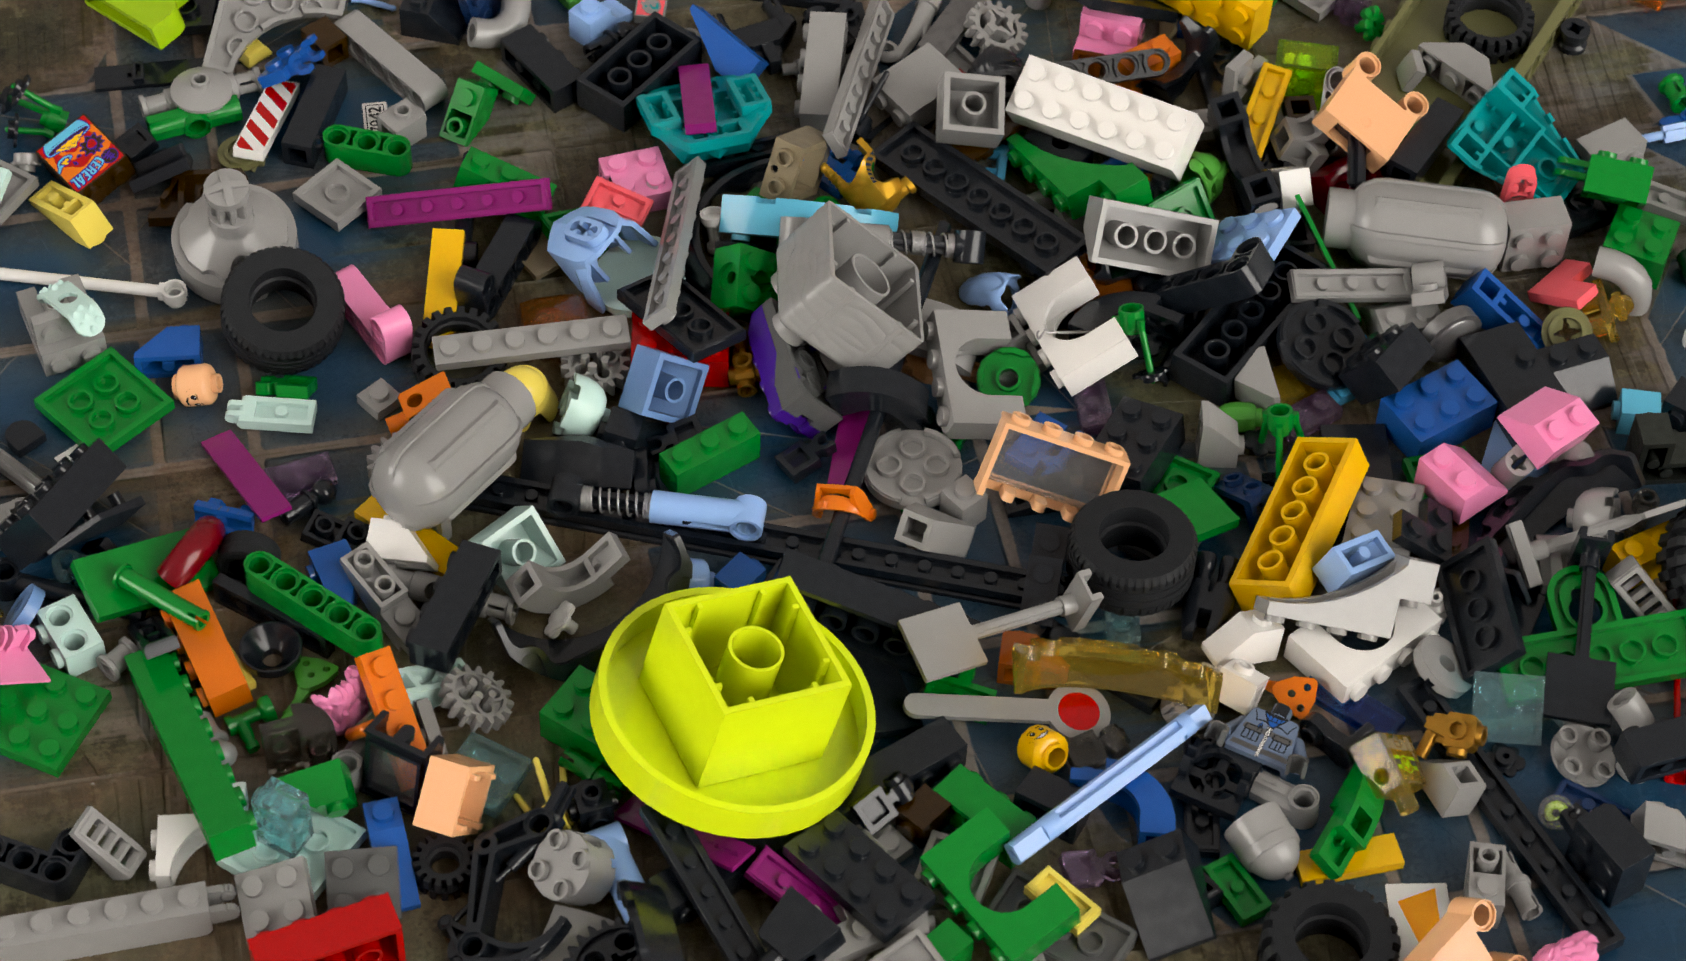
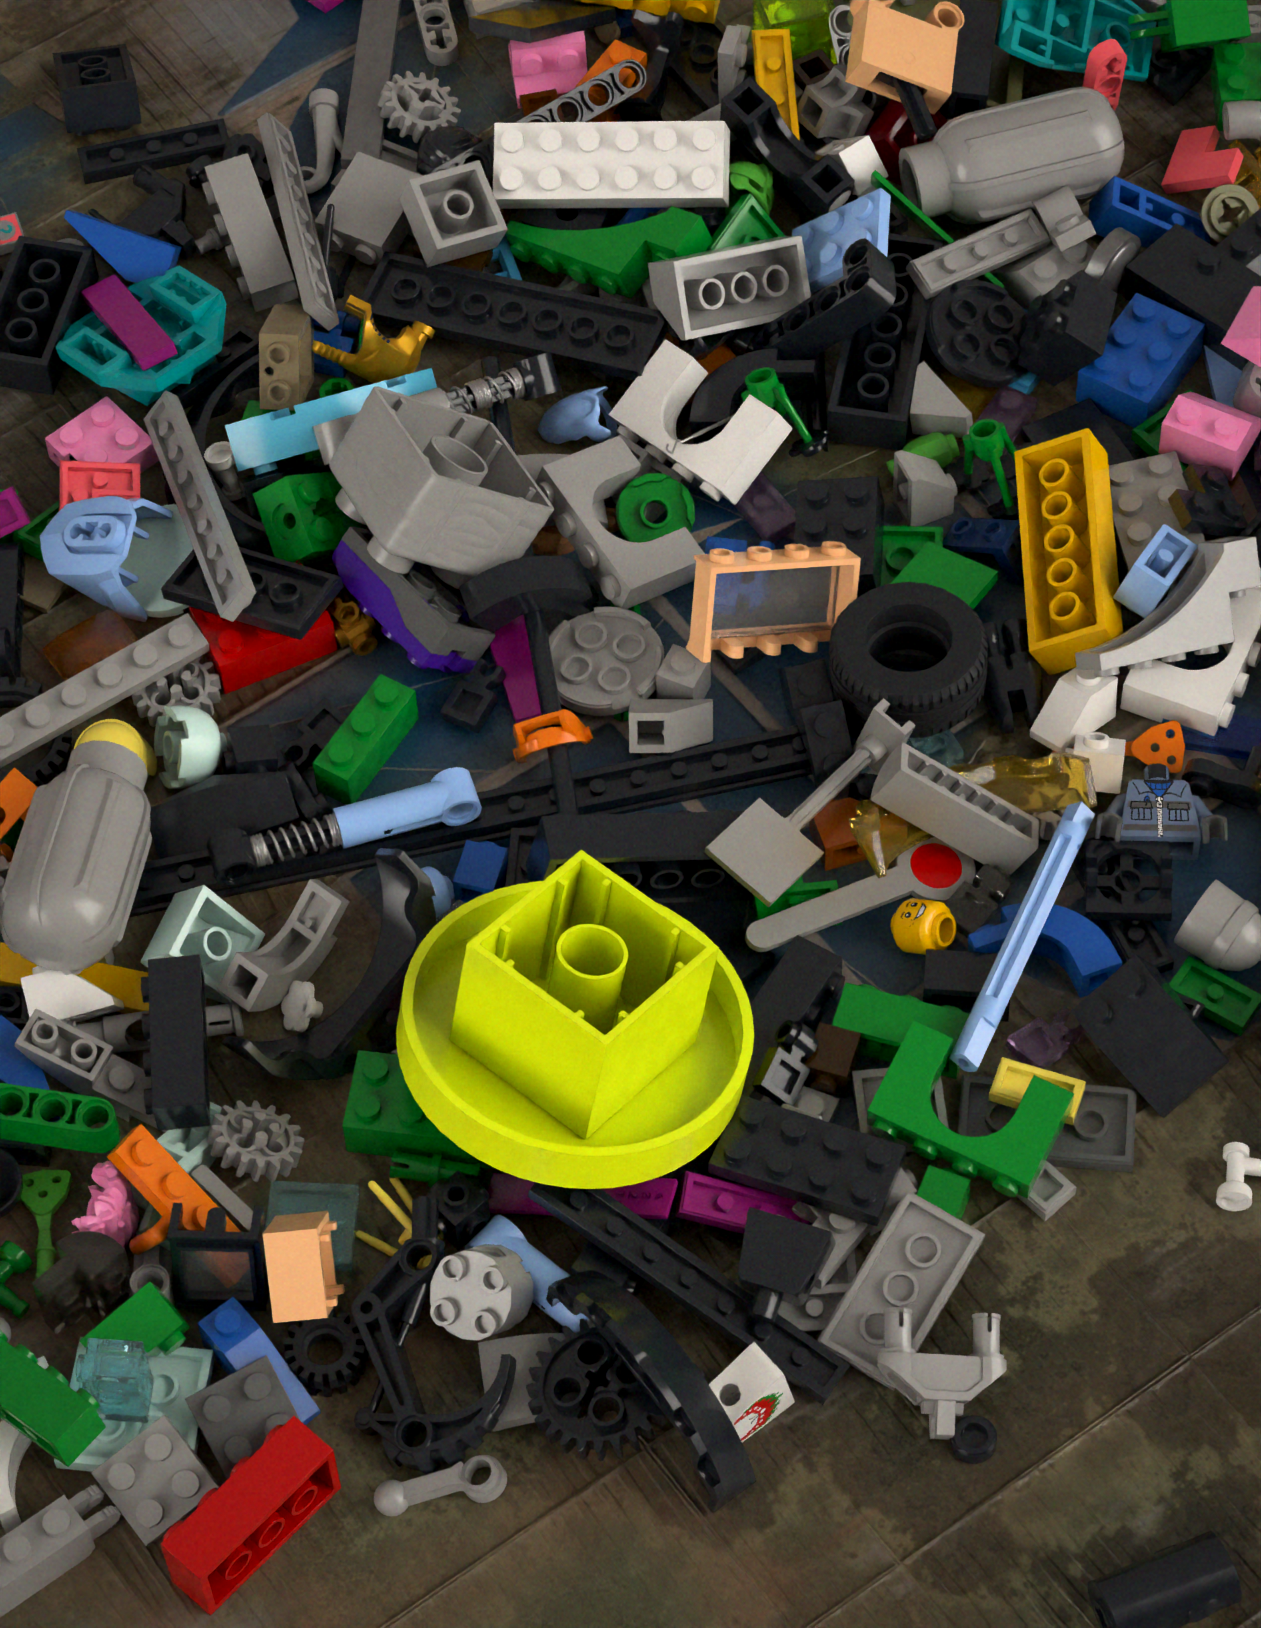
camera: 20 degrees left, 5 degrees up
medium blue slope [618,344,709,423] -> none
light grey piece [1249,771,1320,830] -> none
light grey brick [1498,196,1572,272] -> none
none -> light grey brick [870,742,1039,878]

